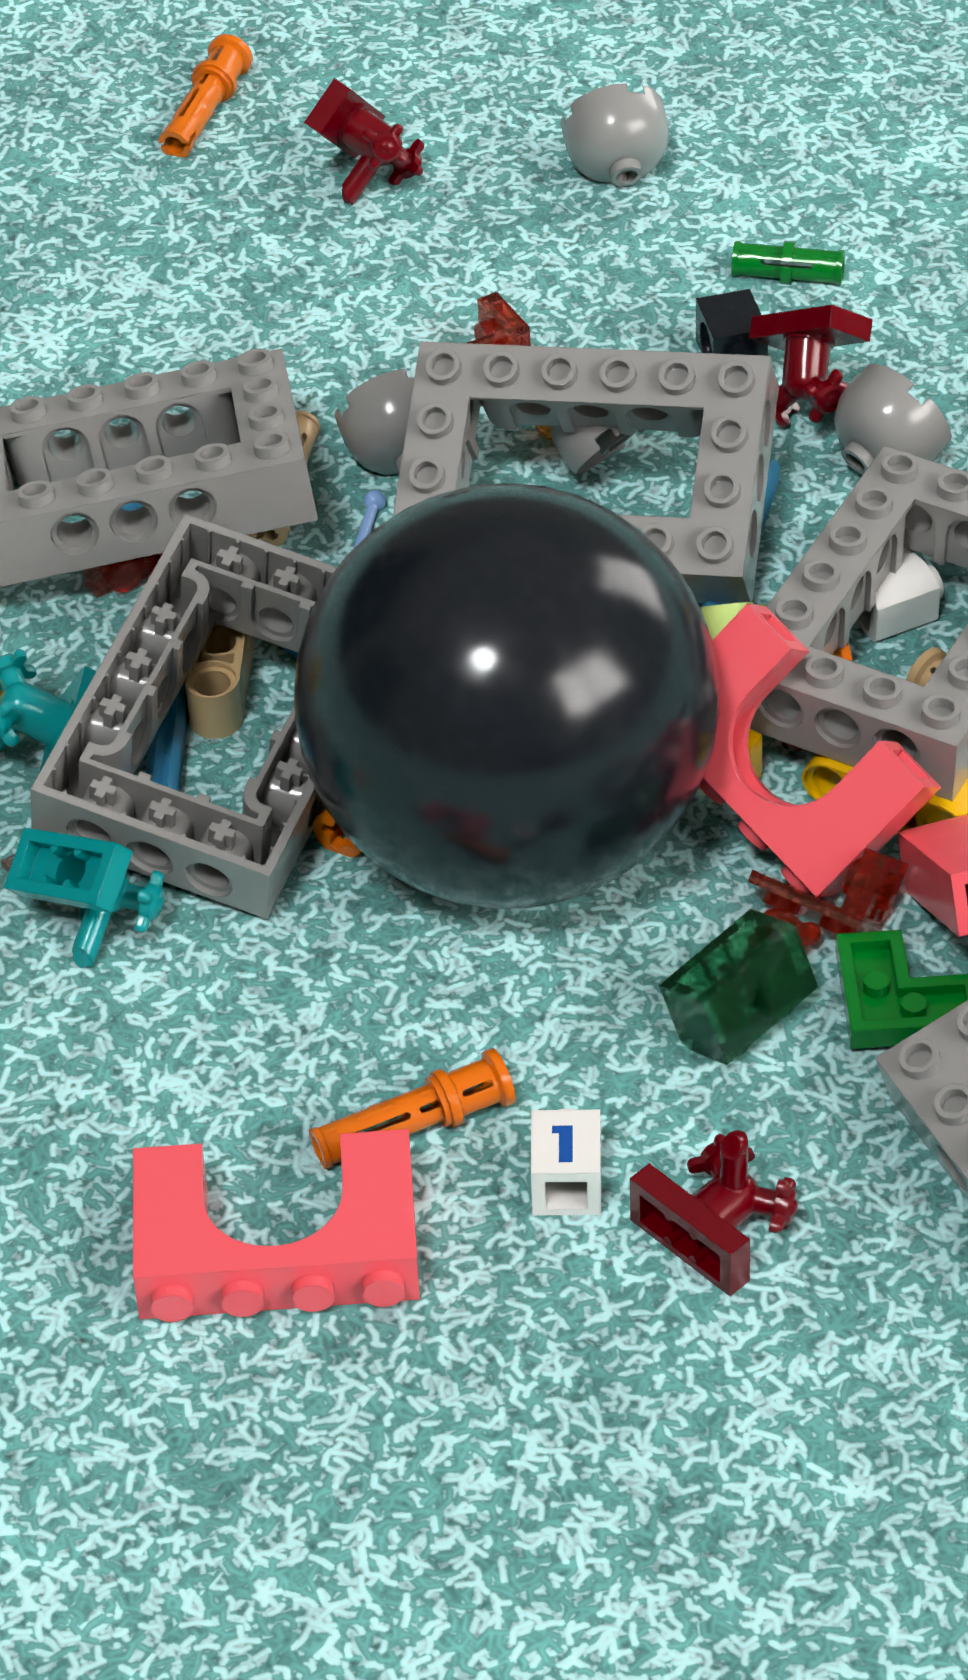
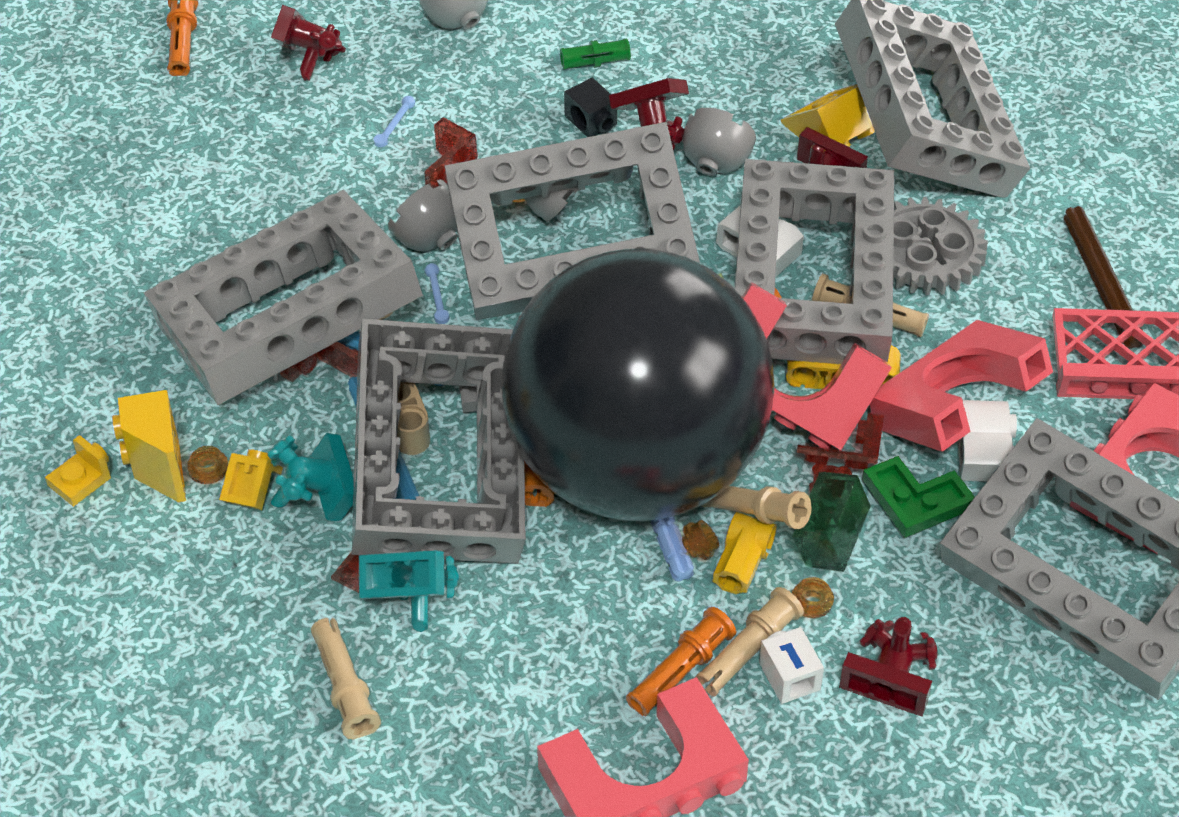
camera: 25 degrees left, 5 degrees up
none -> light blue hinge [374,96,415,147]
none -> light blue axle [651,516,694,582]
none -> clear orange plate [682,520,720,560]
none -> tan pin [695,587,804,697]
none -> tan pin [701,486,812,529]
none -> yellow piece [713,512,777,595]
none -> clear orange plate [792,577,834,618]

